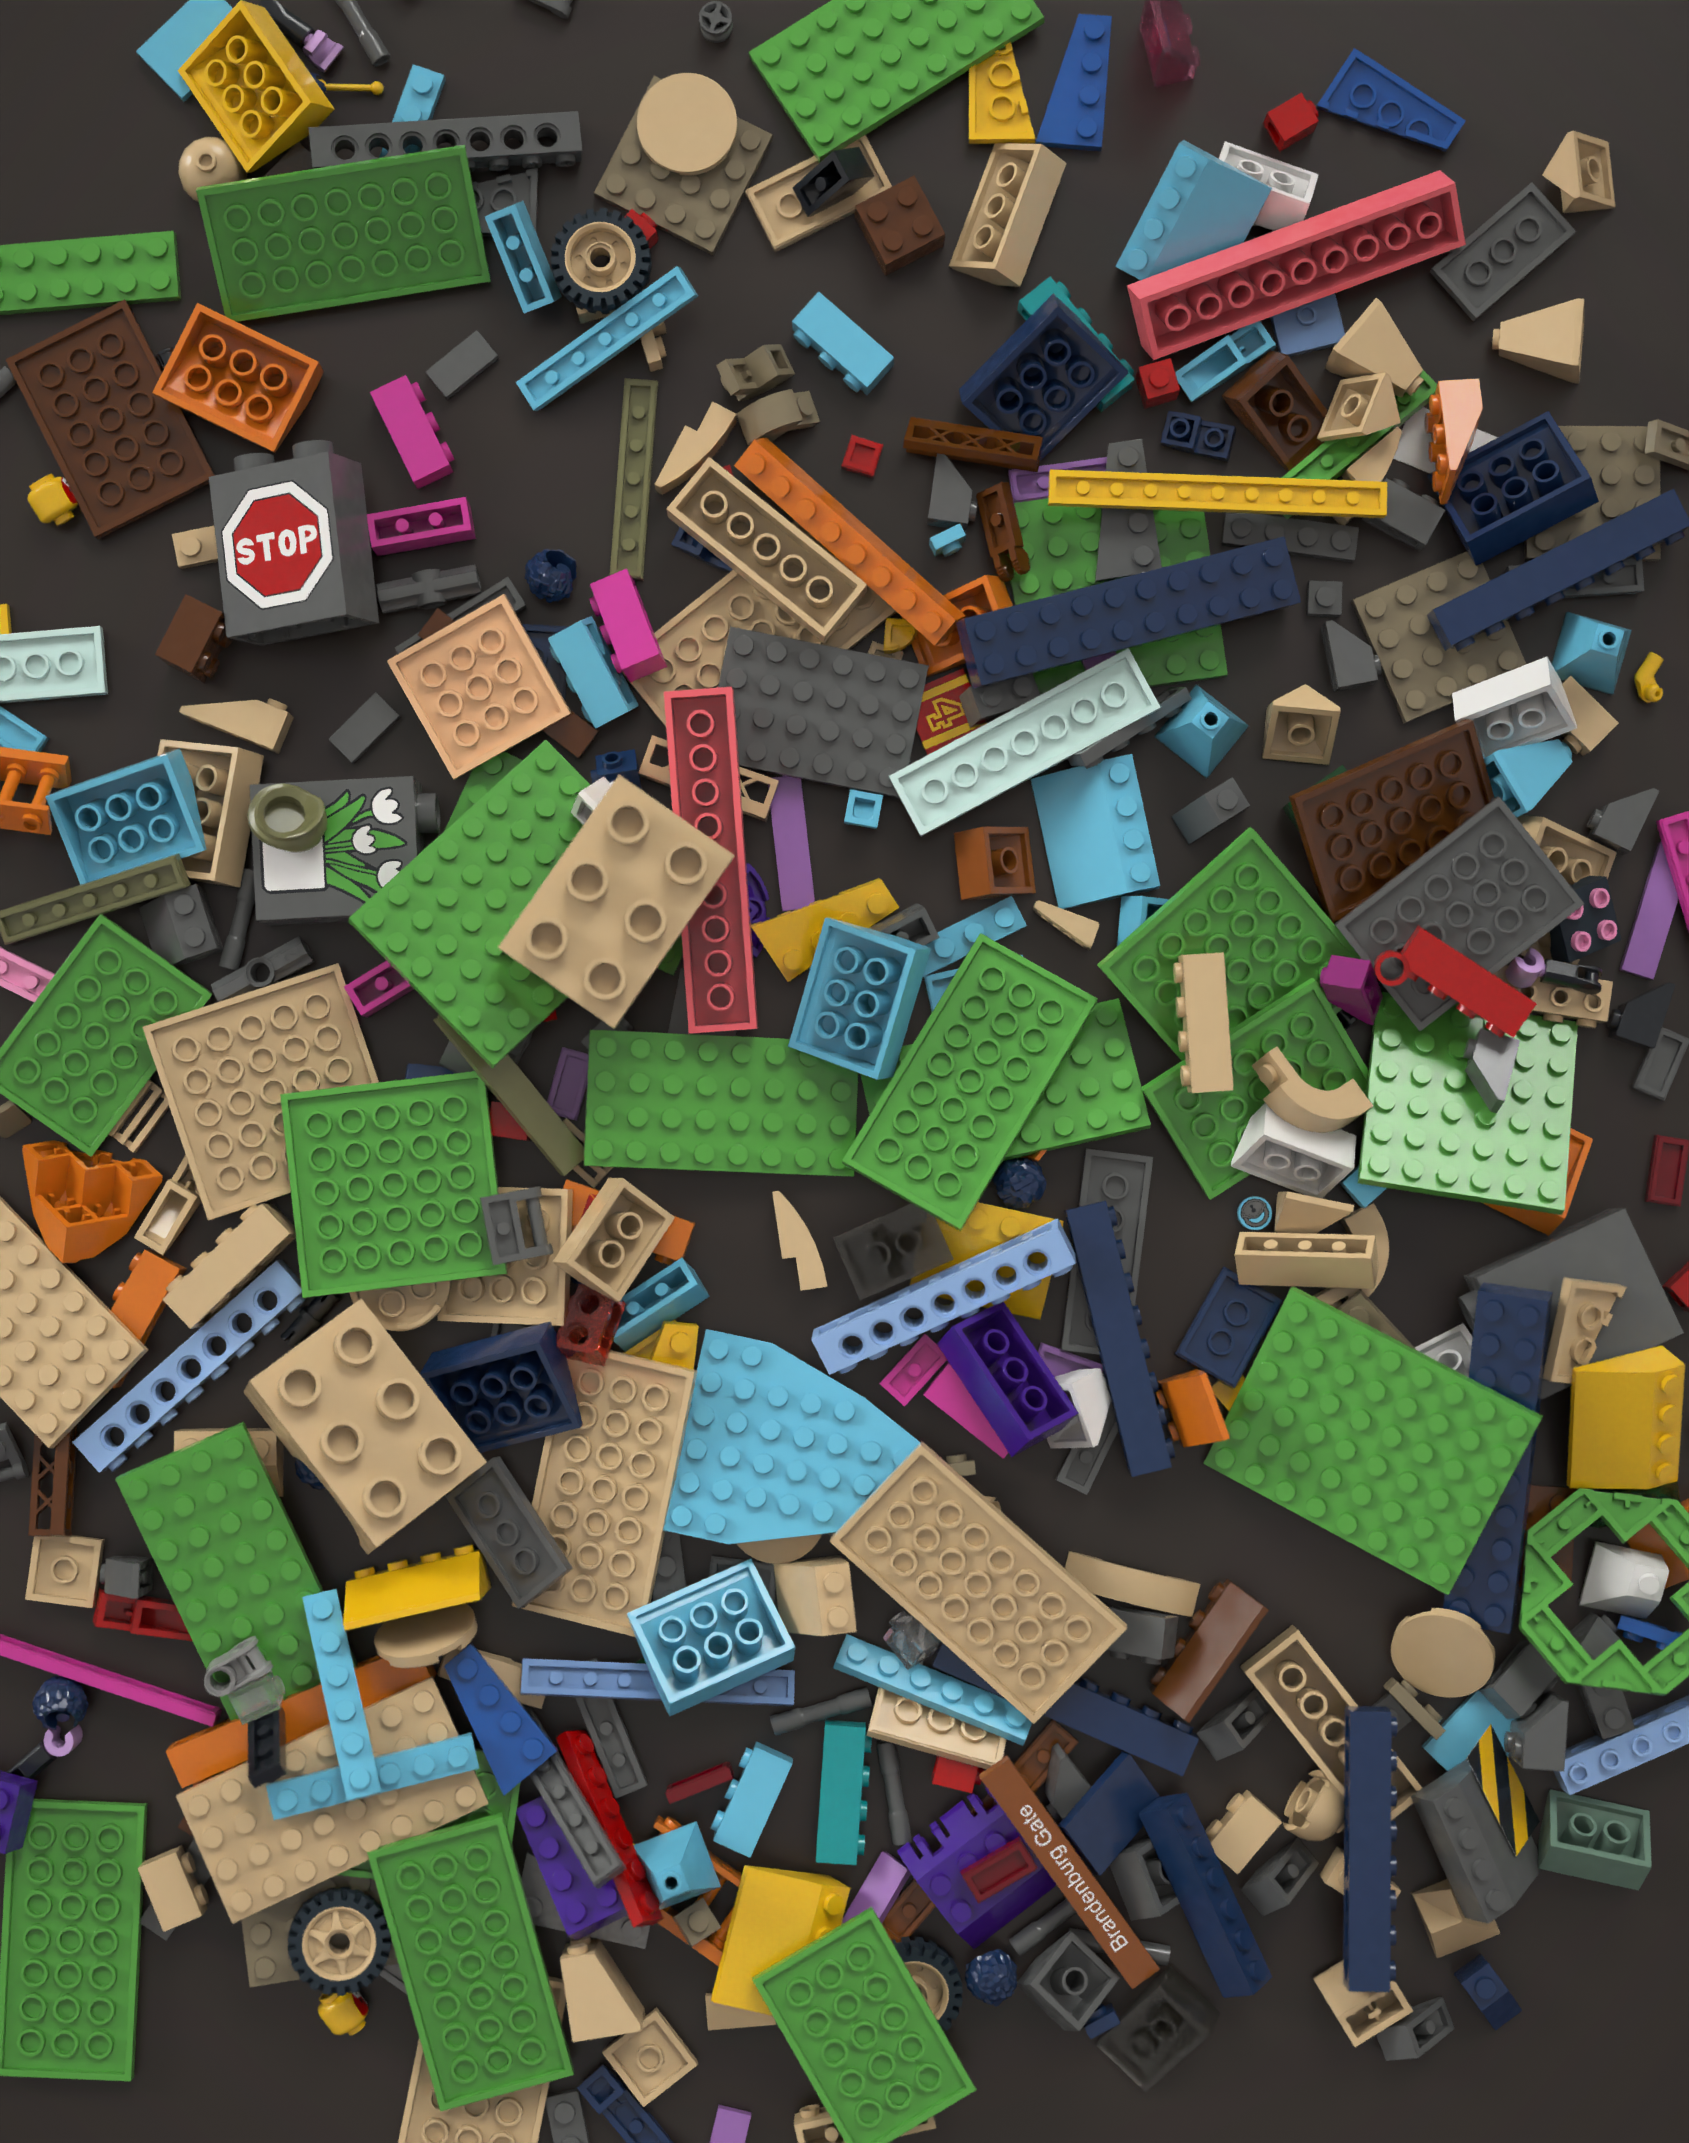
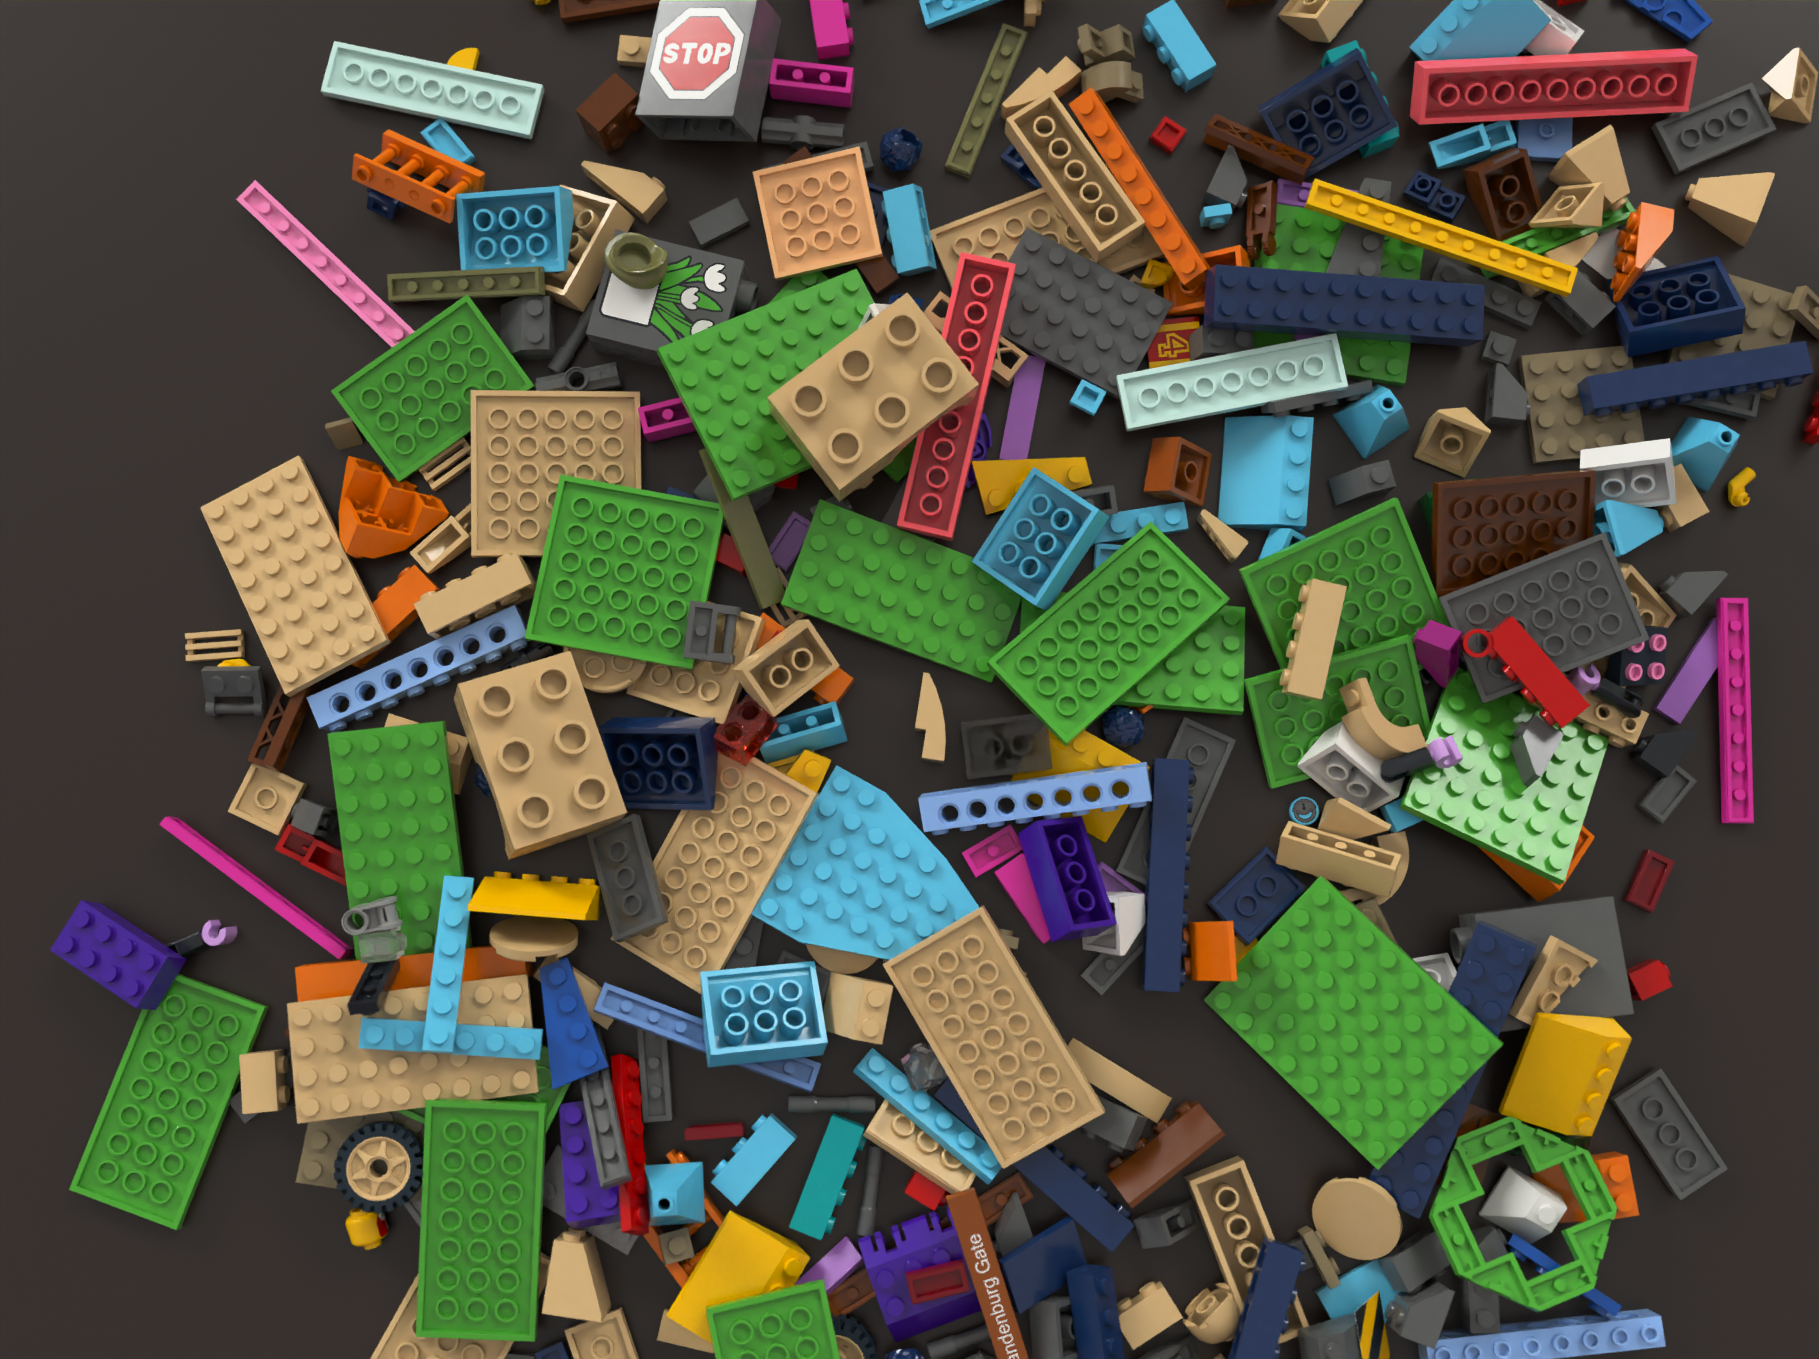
camera: 20 degrees right, 5 degrees down
dark blue piece [32,1675,89,1730] -> none
dark pink brick [589,568,667,682] -> none
red brick [1135,358,1180,409] -> none
none -> piece [1380,735,1463,783]

